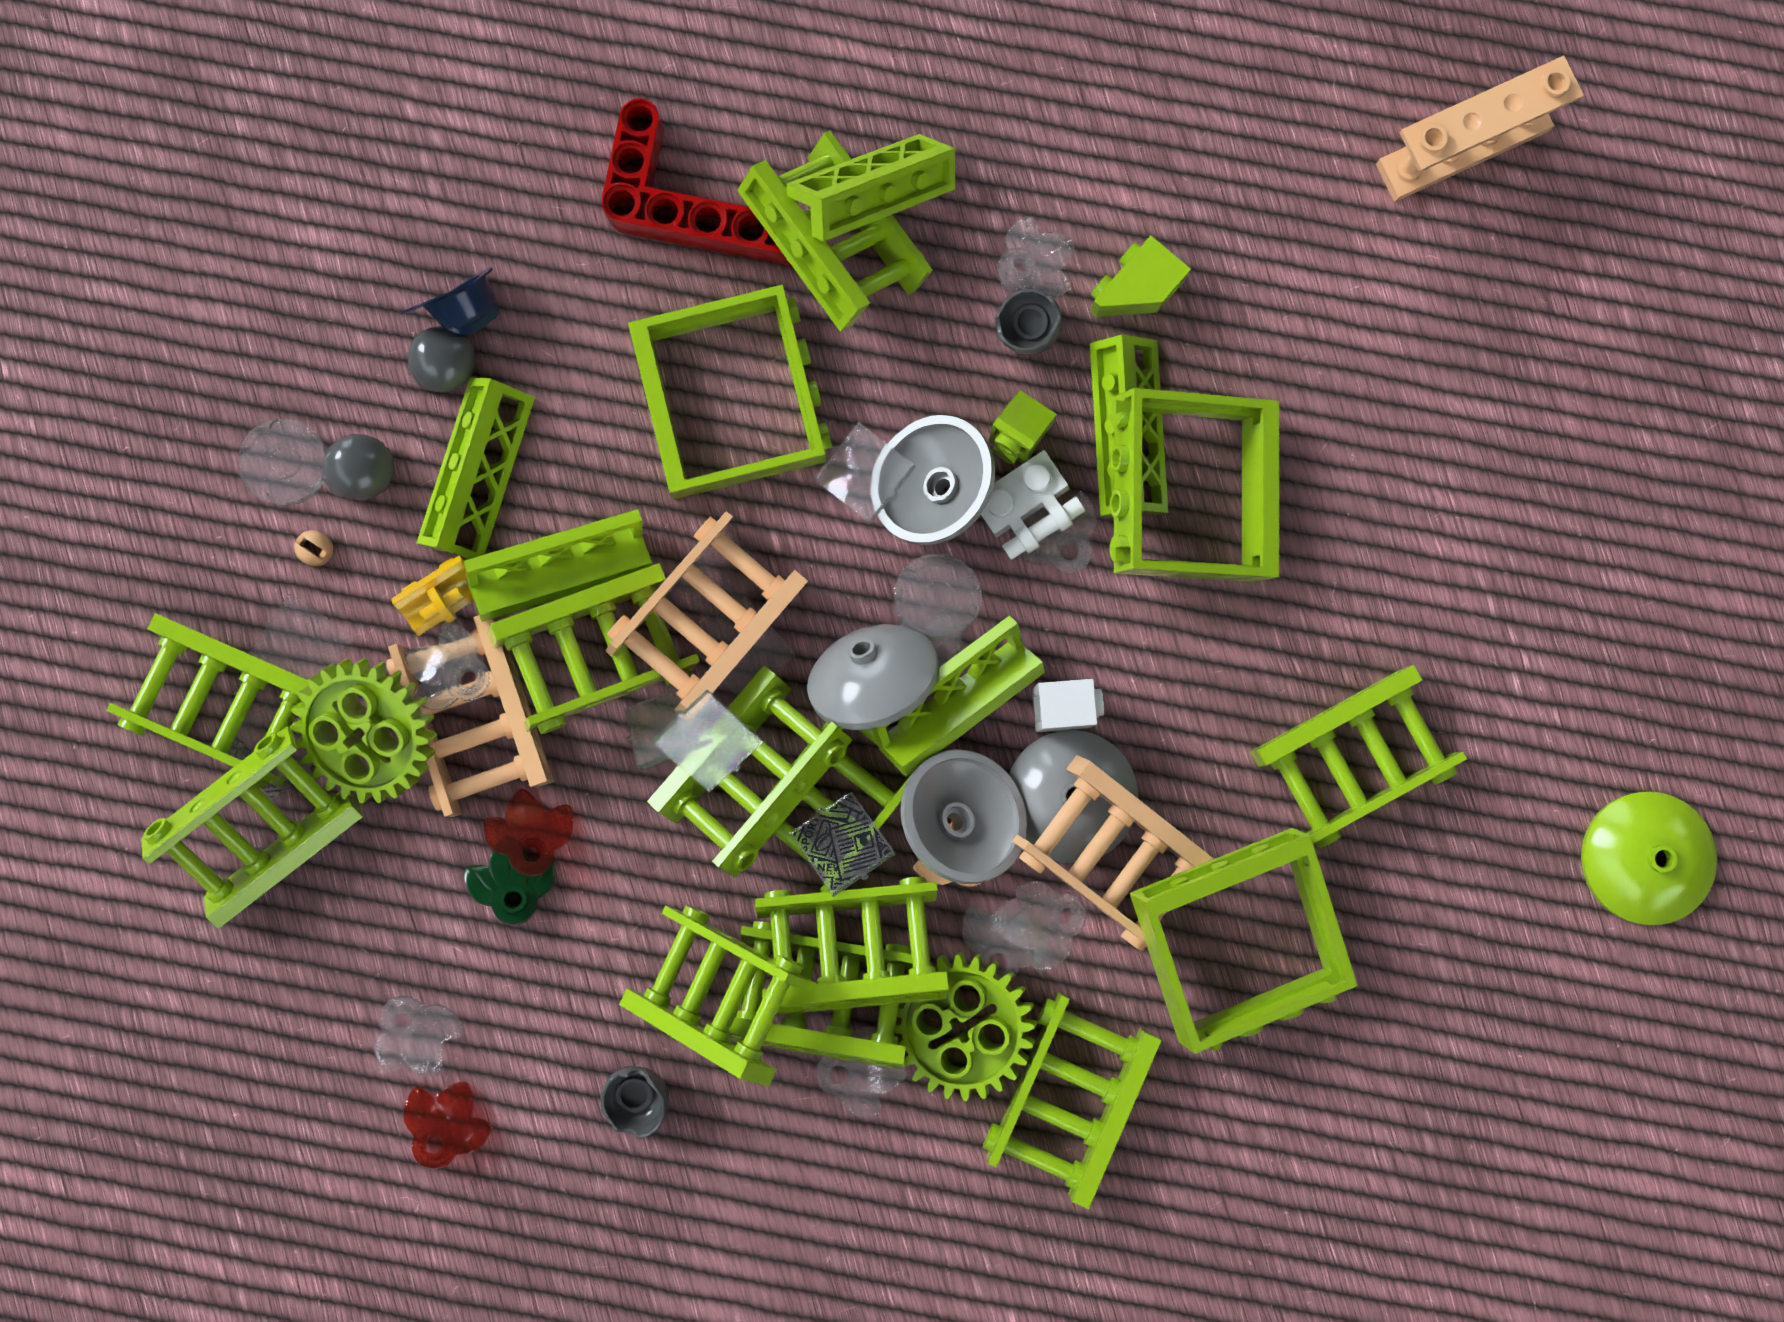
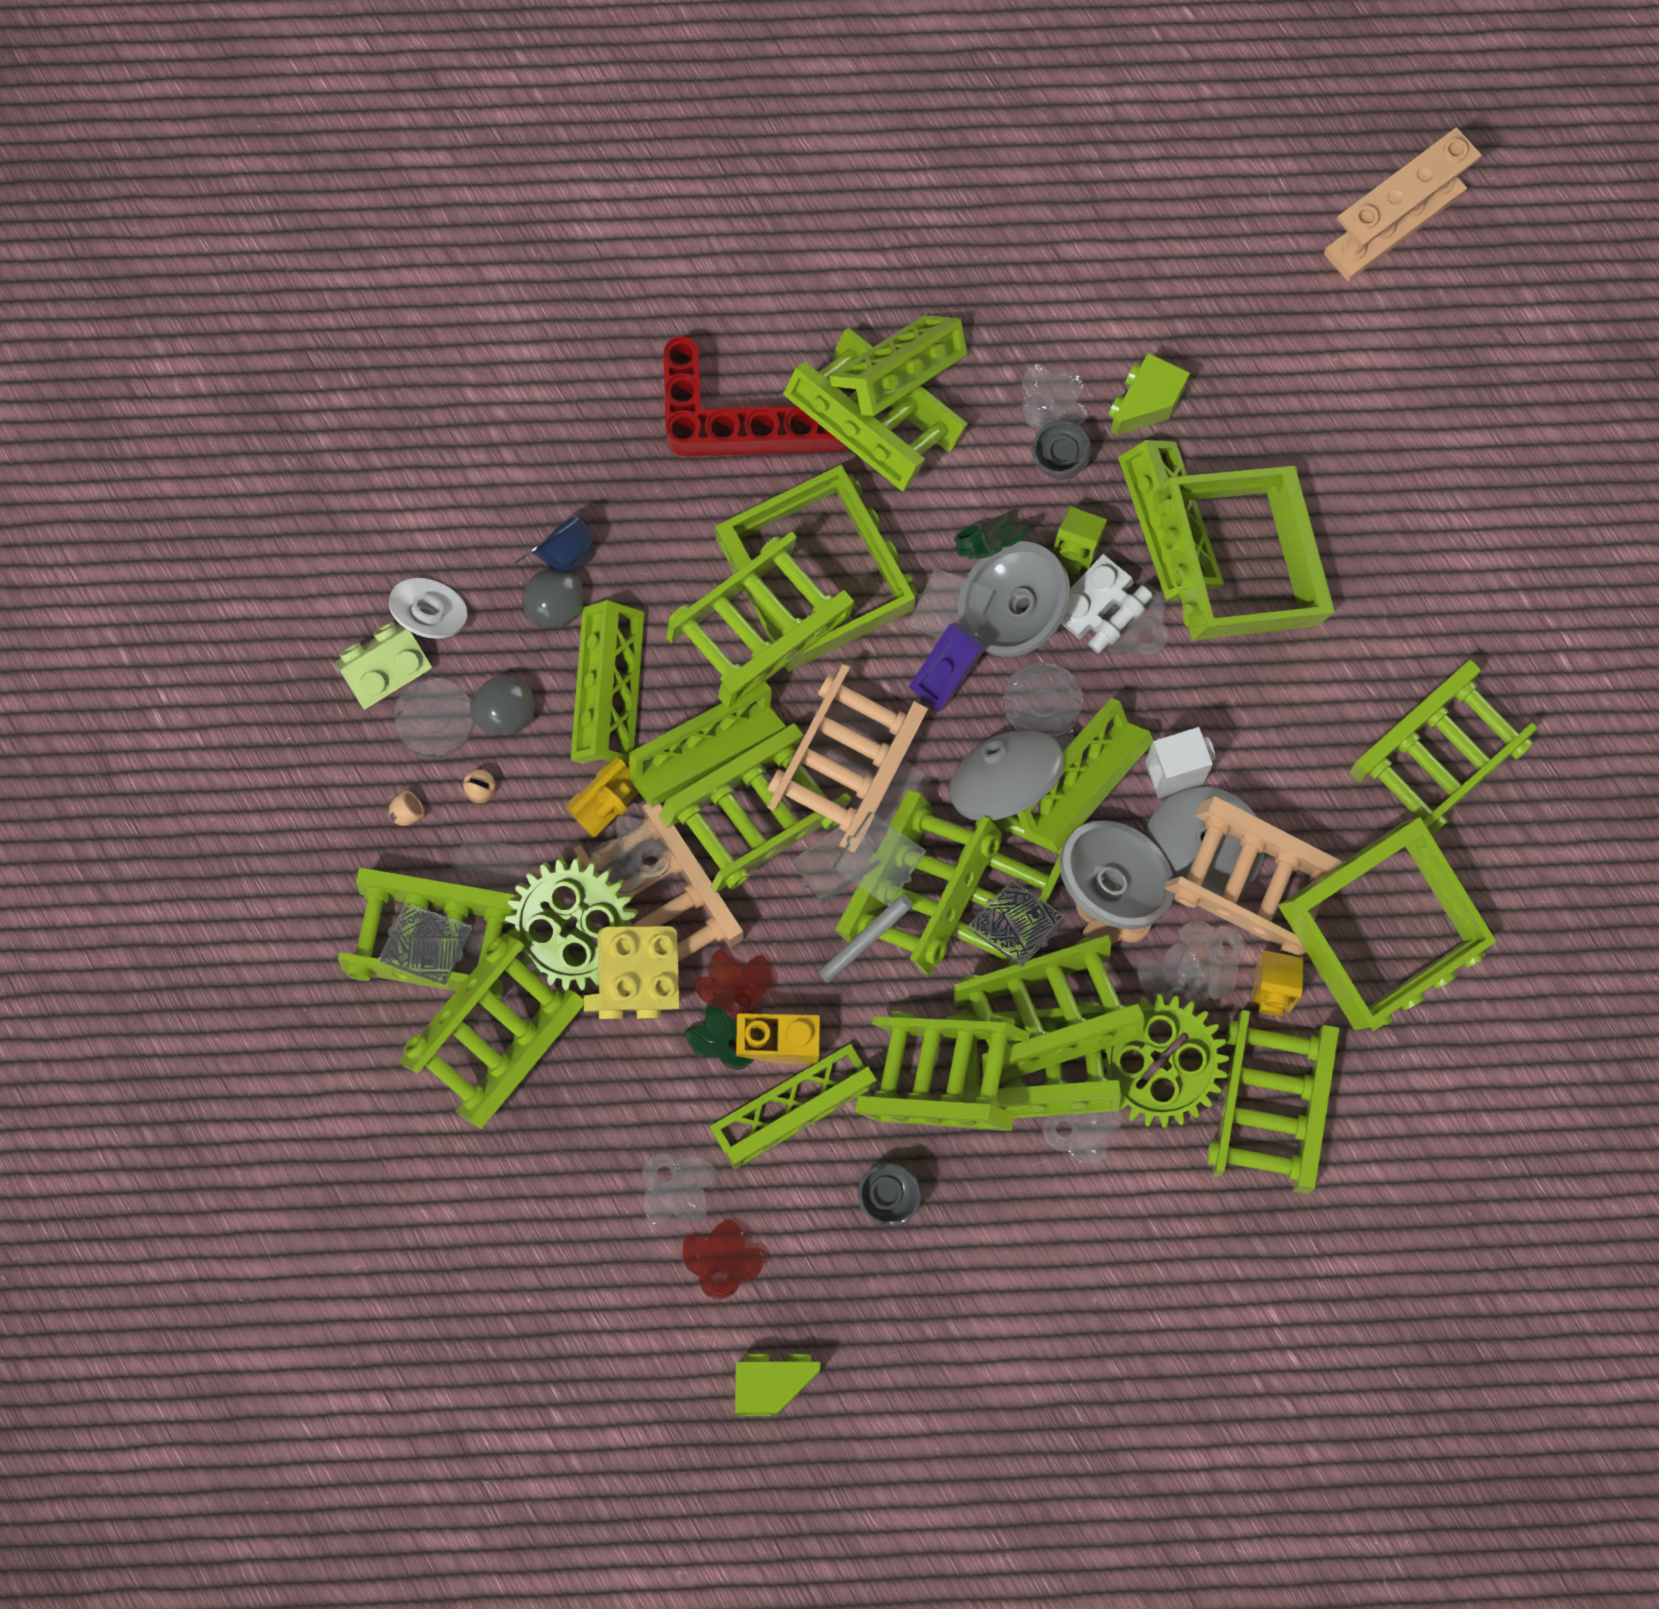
camera: 15 degrees left, 10 degrees down
none -> yellowish green bracket [334,622,432,710]
none -> clear piece [379,903,472,985]
none -> white dish [389,578,467,639]
none -> light nougat hinge [389,790,425,826]
none -> light yellow bracket [584,926,679,1019]
none -> lime fence [666,531,854,709]
none -> lime fence [709,1044,876,1170]
none -> lime slope [735,1354,820,1416]
none -> yellow slope [736,1014,820,1065]
none -> light grey bar [819,894,913,983]
none -> dark purple plate [909,622,986,711]
none -> dark green plate [954,513,1028,559]
none -> yellow slope [1250,950,1303,1017]

